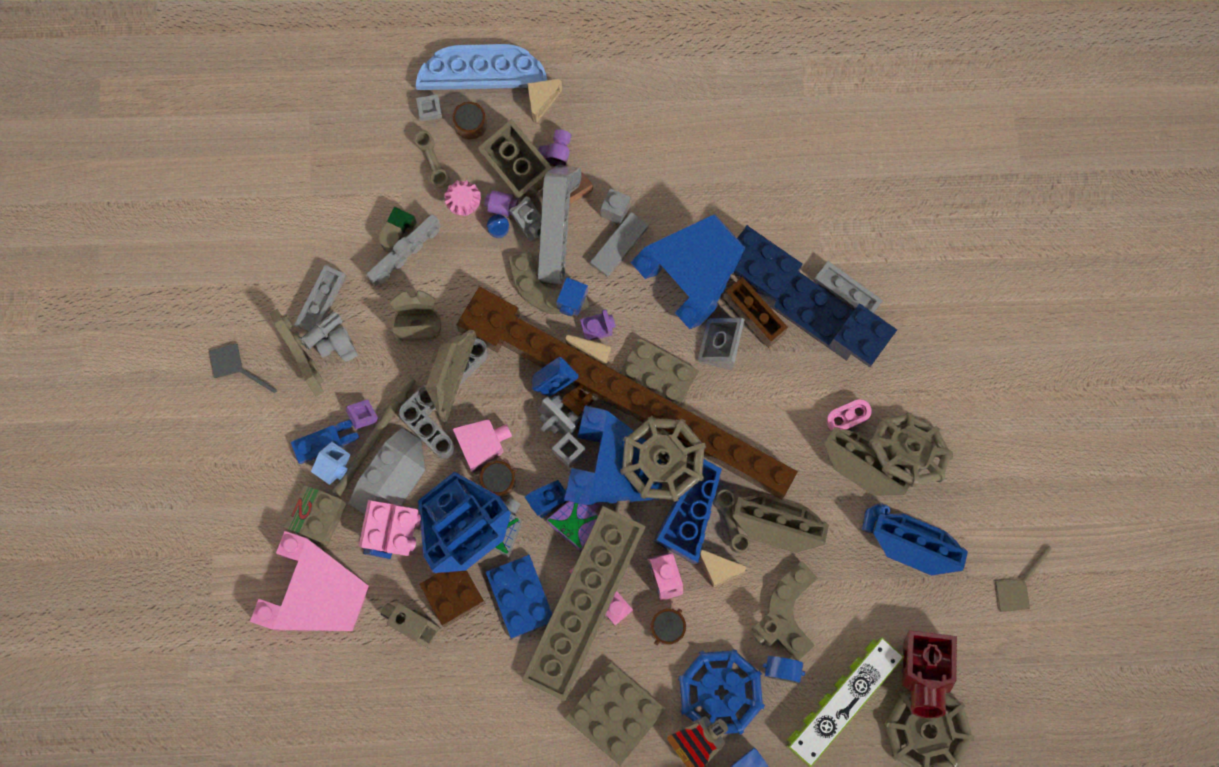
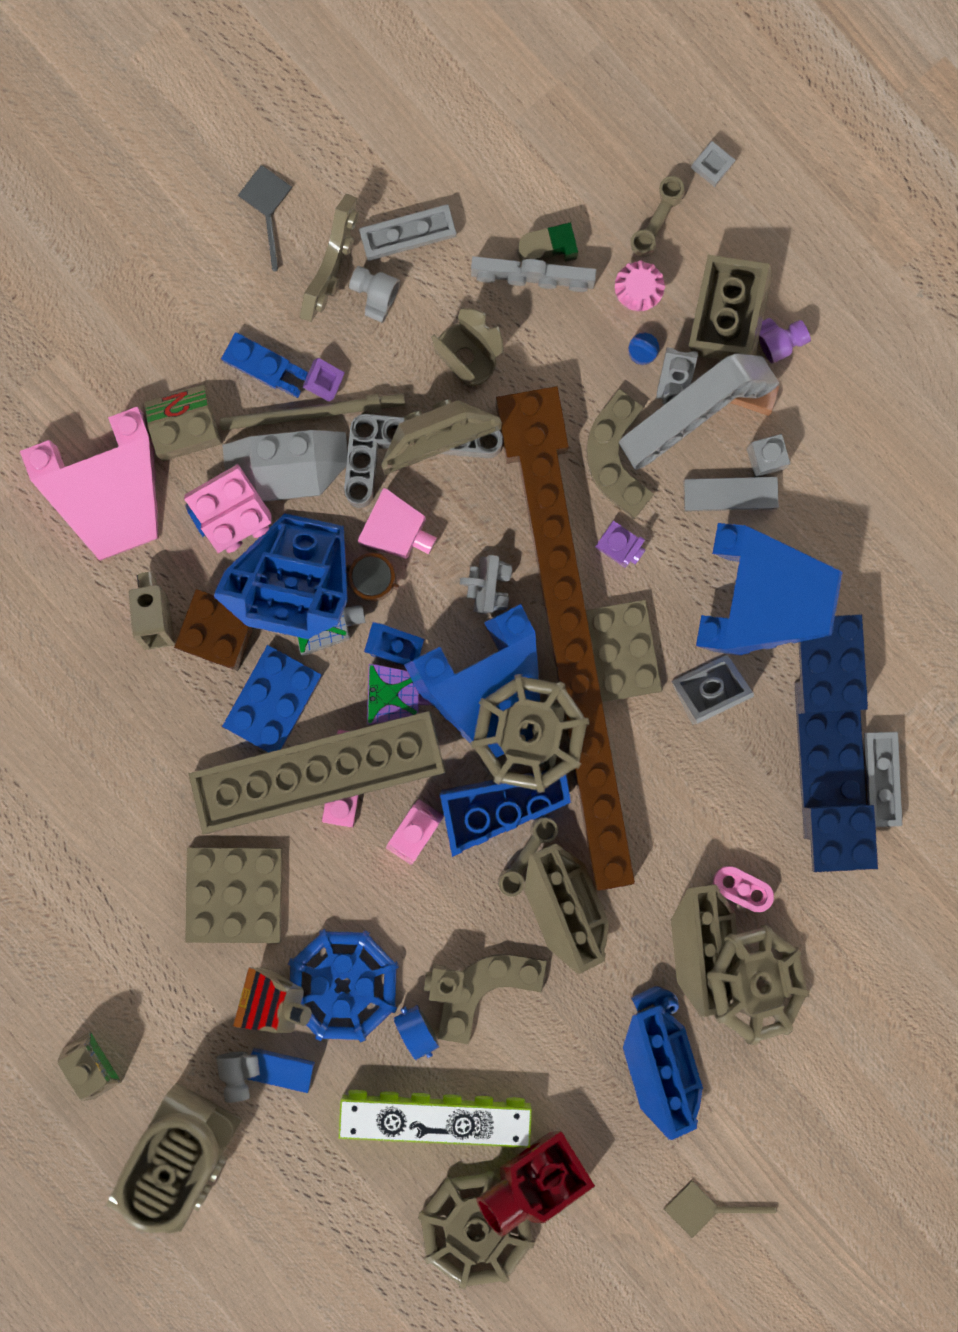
camera: 50 degrees right, 10 degrees up
light grey axle [299,312,342,349] -> none
light blue brick [311,442,351,485] -> none
light blue plate [416,44,547,90] -> none
piece [453,102,487,140] -> none
medium lavender brick [484,190,519,217] -> none
tan slope [527,79,562,123] -> none
blue slope [532,357,578,397] -> none
light grey brick [552,432,585,469] -> none
blue brick [556,277,588,316] -> none
reddish brown tile [561,384,593,416] -> none
tan slope [566,335,611,366] -> none
pearl dark grey piece [650,609,686,646] -> none
tan slope [700,550,746,587] -> none
reddish brown brick [723,277,788,348] -> none

